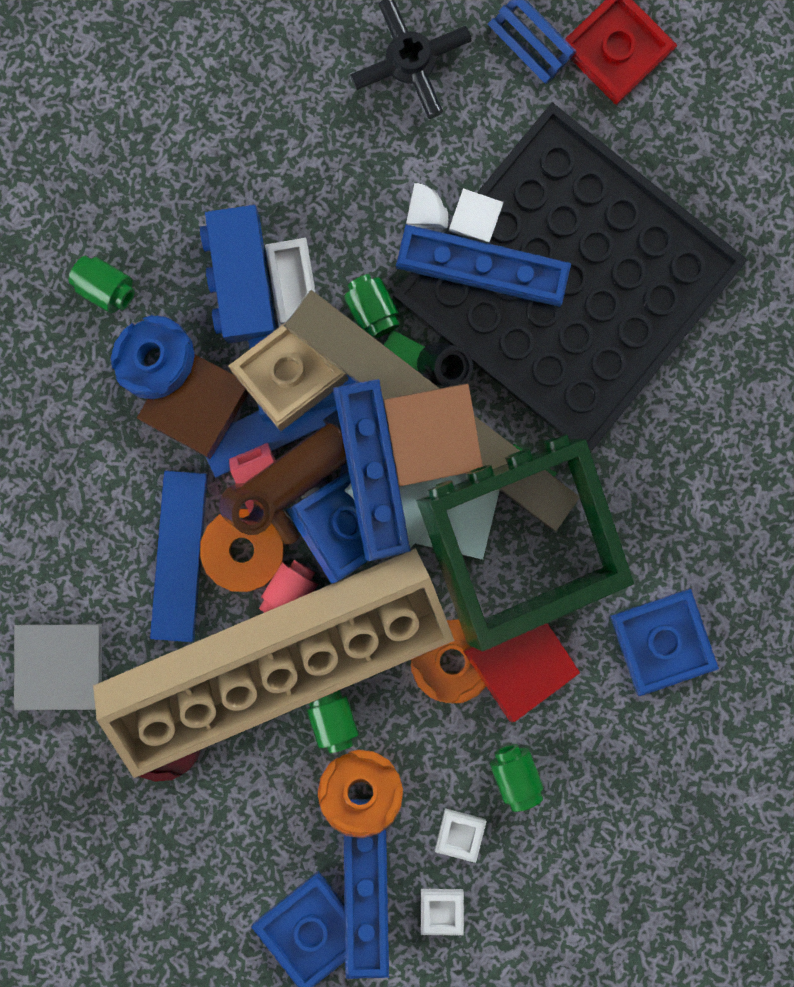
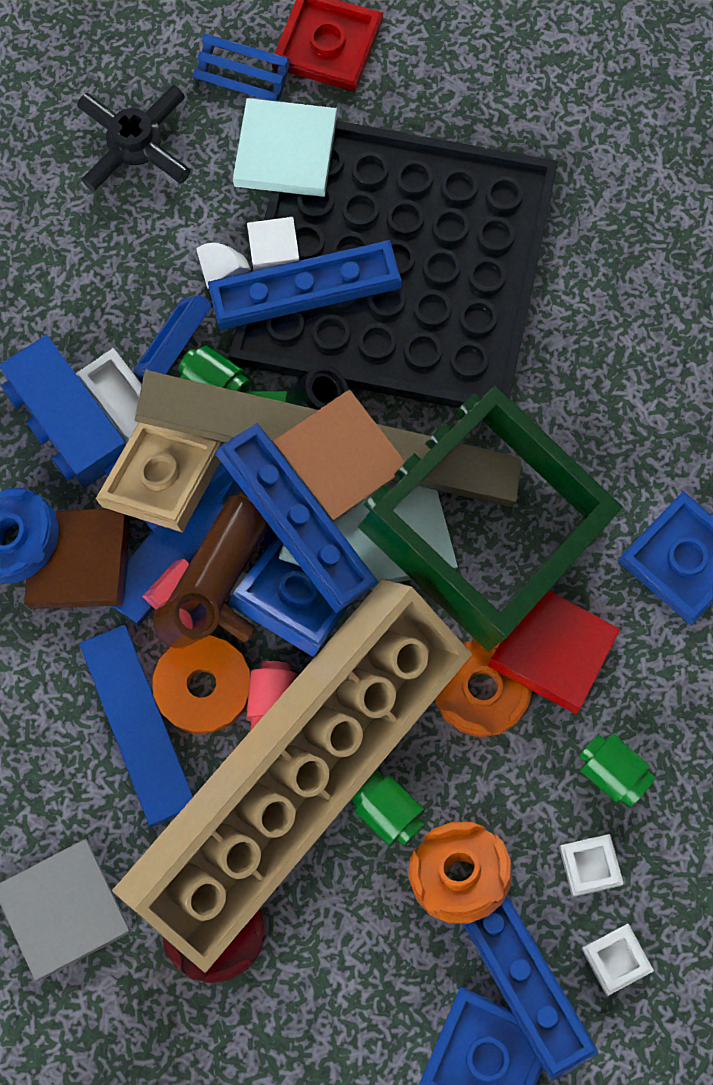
camera: 25 degrees left, 15 degrees down
none -> blue tile [133,295,212,381]
none -> light aqua tile [233,98,337,197]

